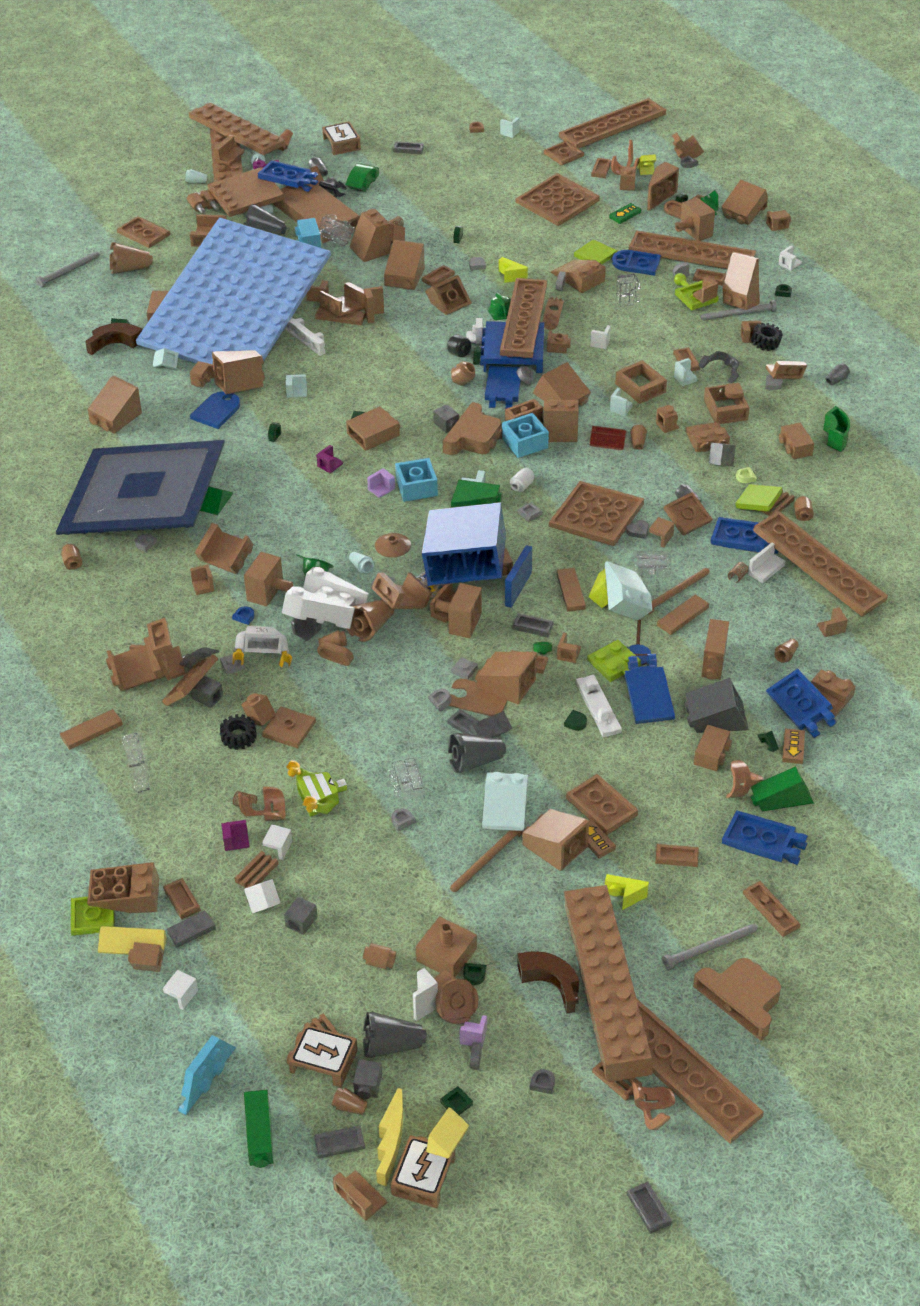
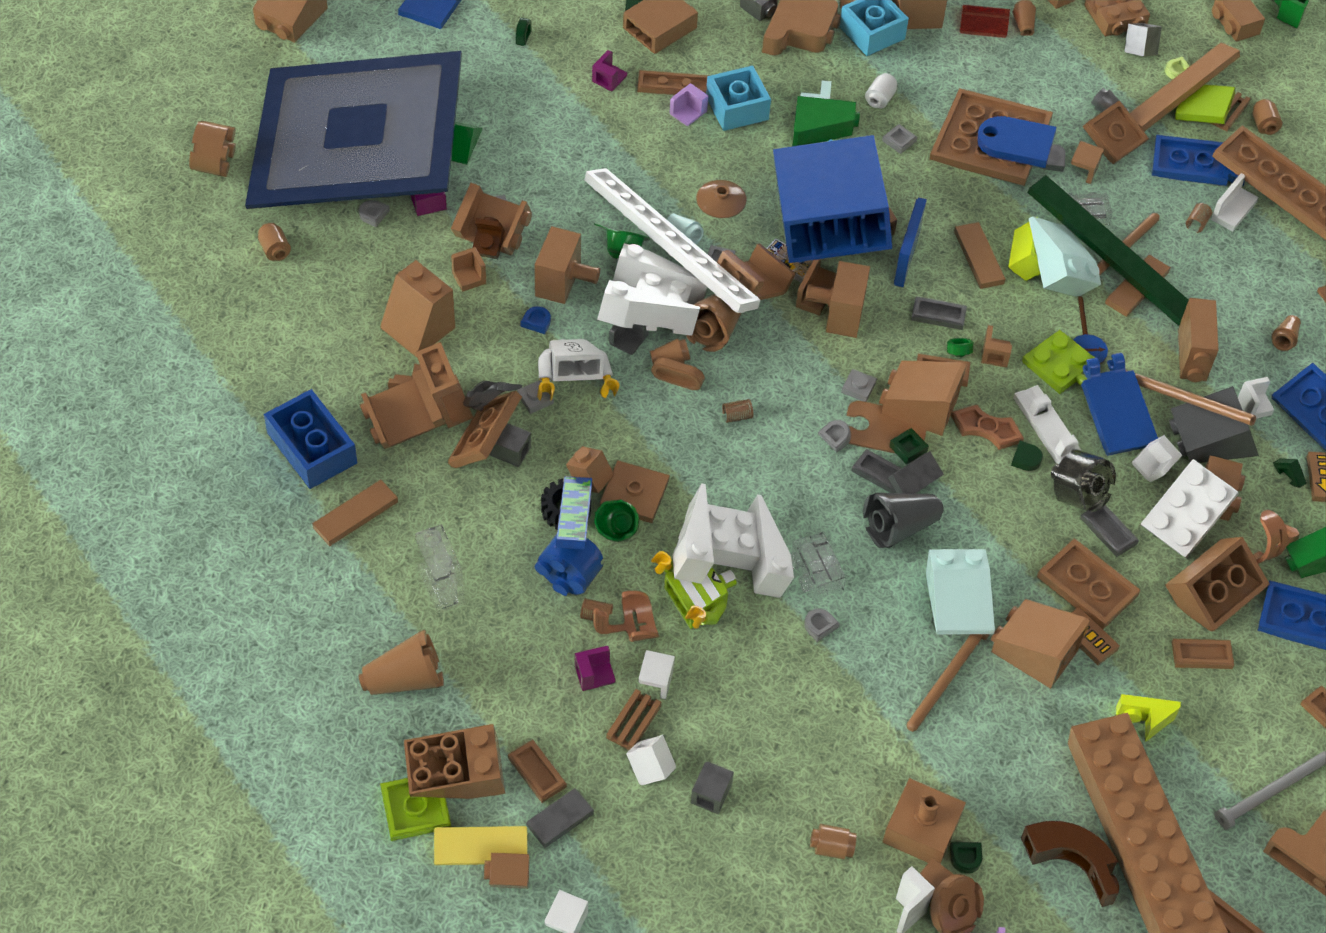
camera: 10 degrees left, 10 degrees up
none -> medium nougat brick [189,121,236,177]
none -> blue brick [264,389,357,489]
none -> medium nougat cone [359,630,444,695]
none -> medium nougat slope [380,260,455,357]
none -> magenta panel [410,192,447,216]
none -> reddish brown bracket [472,217,505,260]
none -> blue brick [534,534,604,596]
none -> tile [556,476,592,550]
none -> white plate [584,168,760,313]
none -> green hair [594,499,640,542]
none -> medium nougat tile [637,70,710,95]
none -> white wedge [672,484,794,598]
none -> medium nougat piece [722,399,753,423]
none -> dark green tile [889,428,929,465]
none -> nougat tile [951,405,1024,450]
none -> blue tile [977,116,1057,168]
none -> dark green tile [1027,175,1189,326]
none -> clear smoke brick [1051,449,1116,512]
none -> flat silver tile [1080,502,1139,557]
none -> medium nougat piece [1126,370,1256,426]
none -> medium nougat tile [1130,43,1240,132]
none -> white panel [1132,435,1182,482]
none -> white plate [1141,459,1239,558]
none -> medium nougat slope [1165,537,1270,631]
none -> white panel [1238,377,1274,418]

